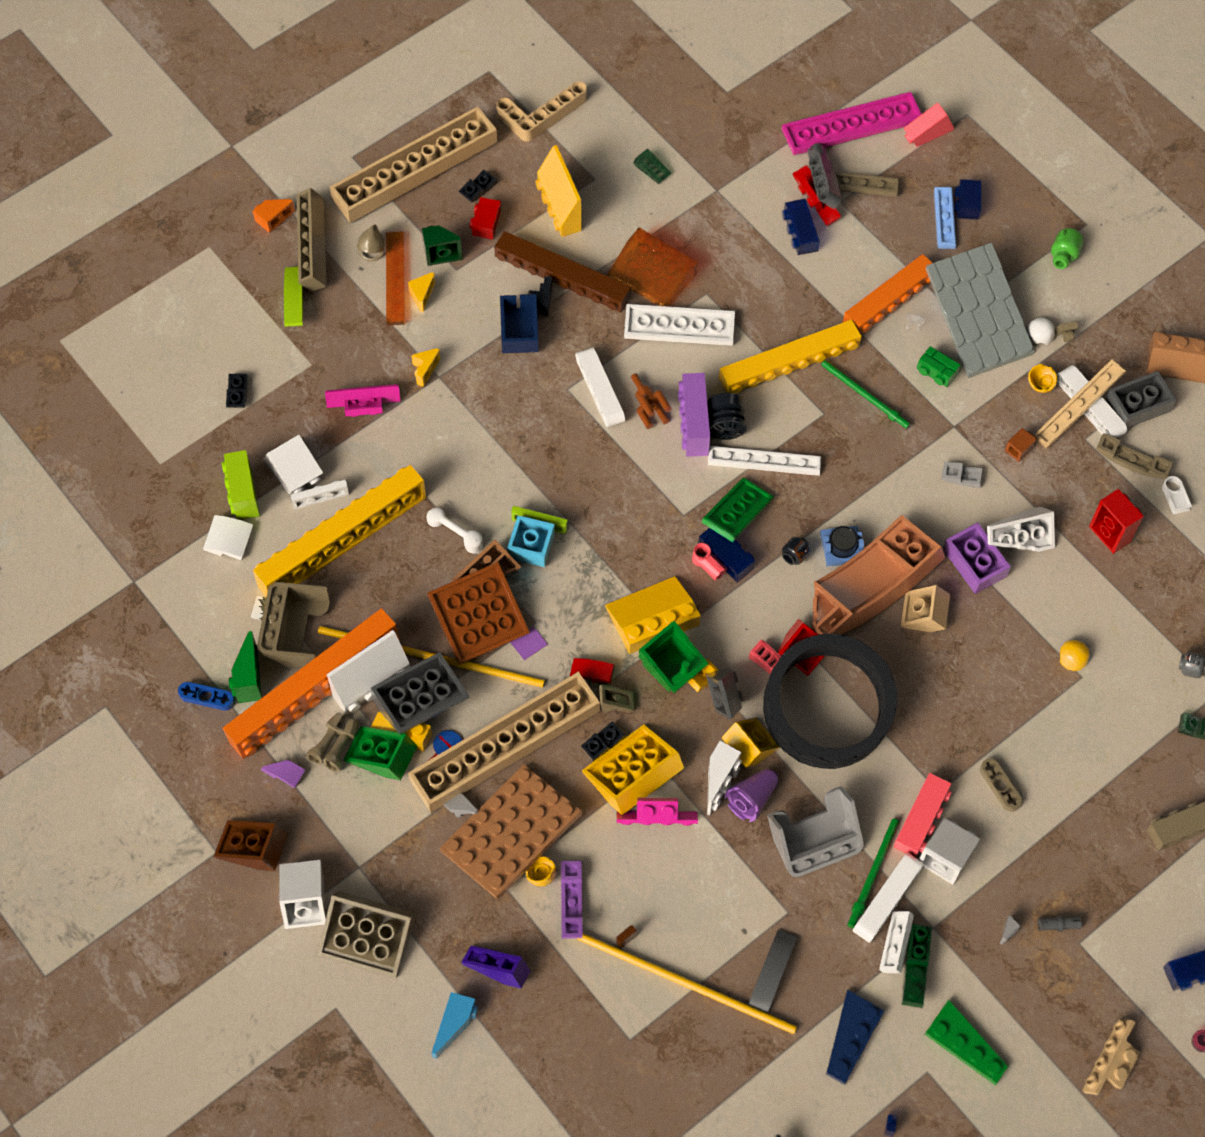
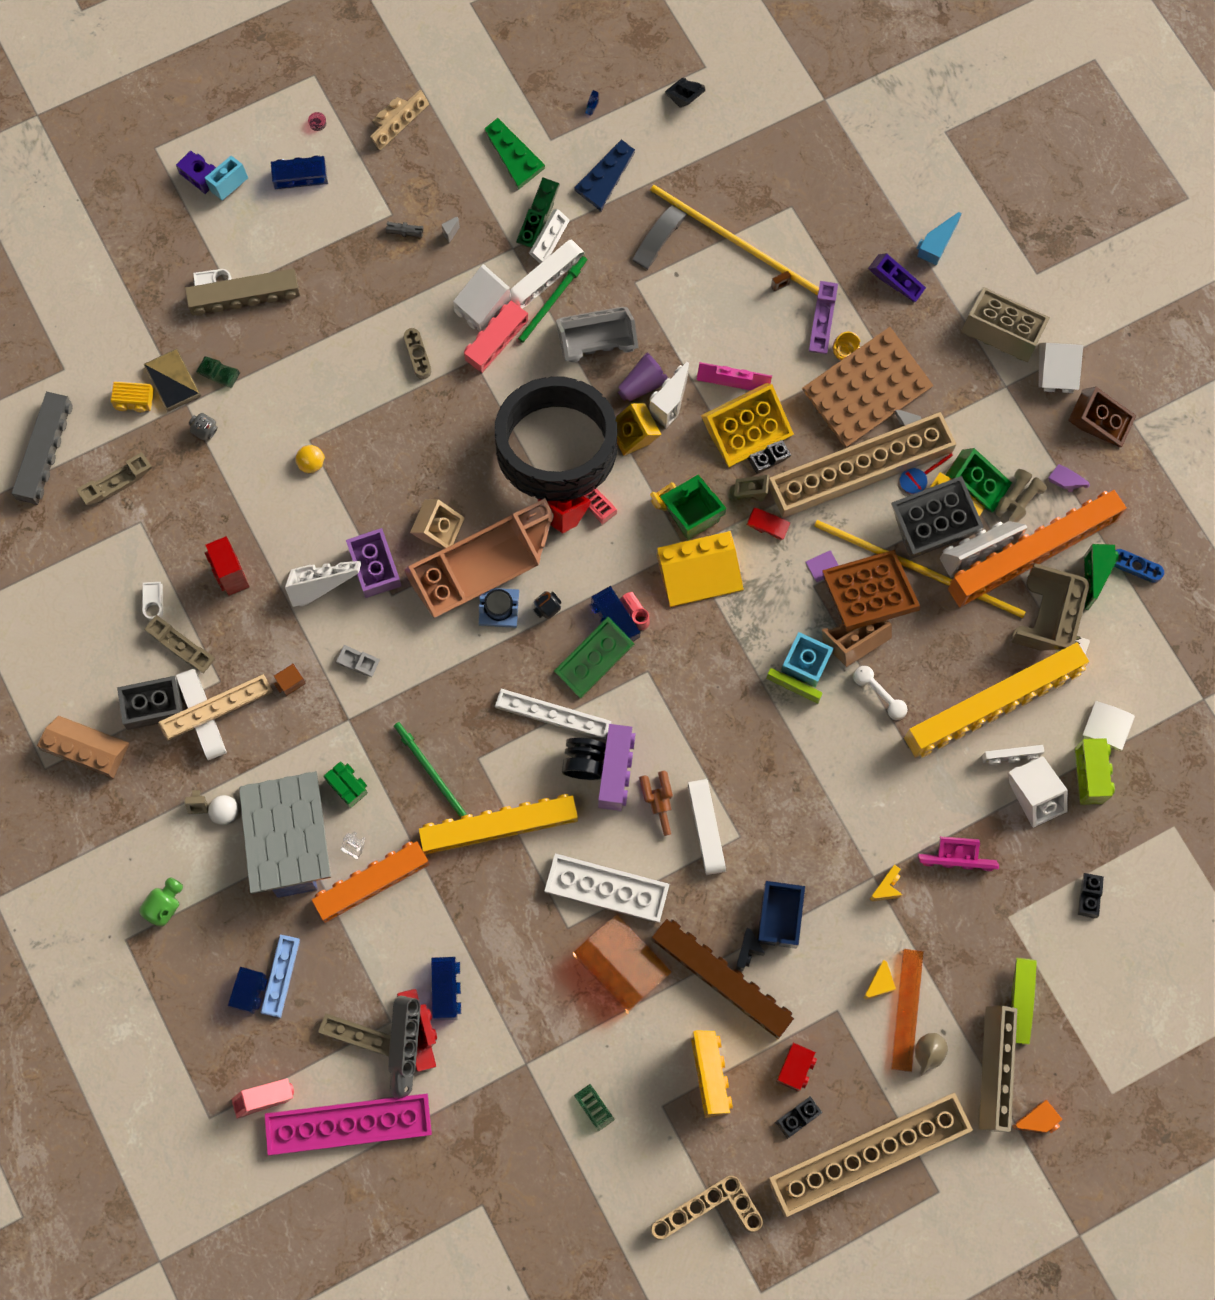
camera: 170 degrees left, 10 degrees up
dark green slope [421,225,462,266] -> none
dark grey slope [706,668,743,719] -> none
yellow hair [1028,364,1057,393] -> none

